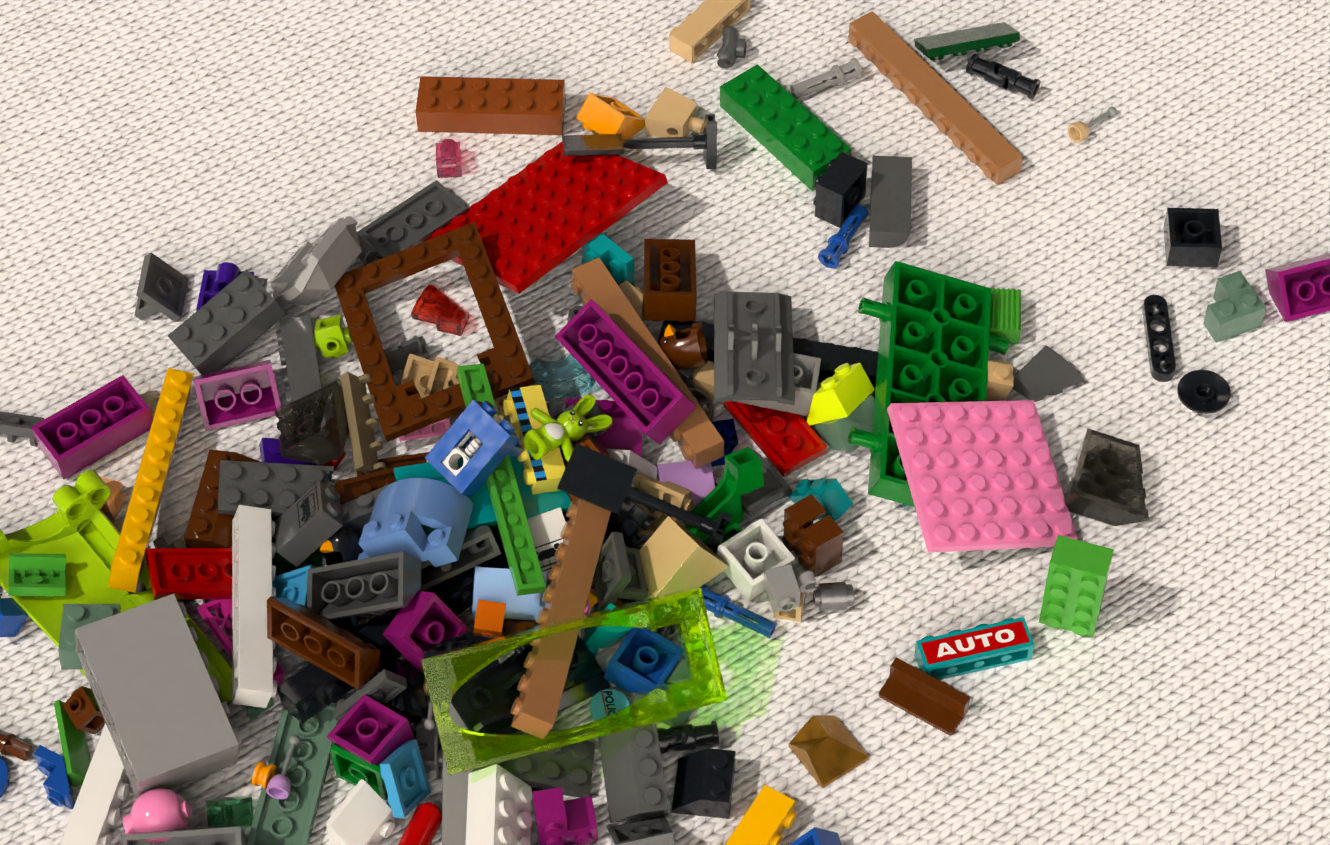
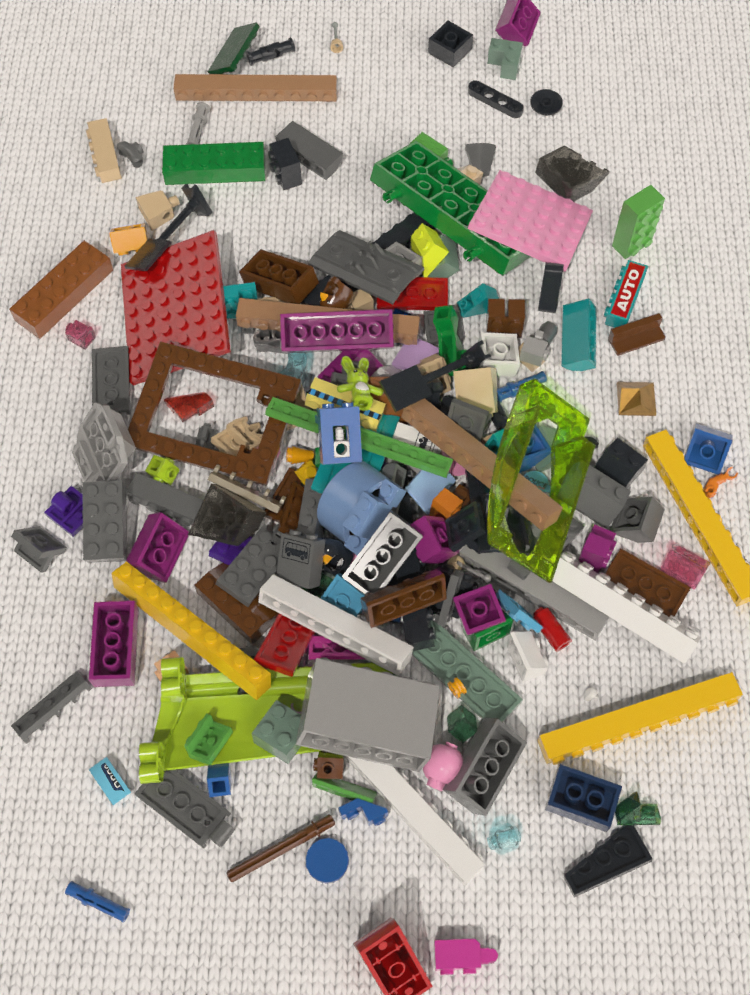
camera: 55 degrees left, 10 degrees up
lavender hinge [266,735,300,800] -> none
blue pin [818,205,869,268] -> none
none -> black beam [538,262,564,314]
none -> teal brick [561,298,596,371]

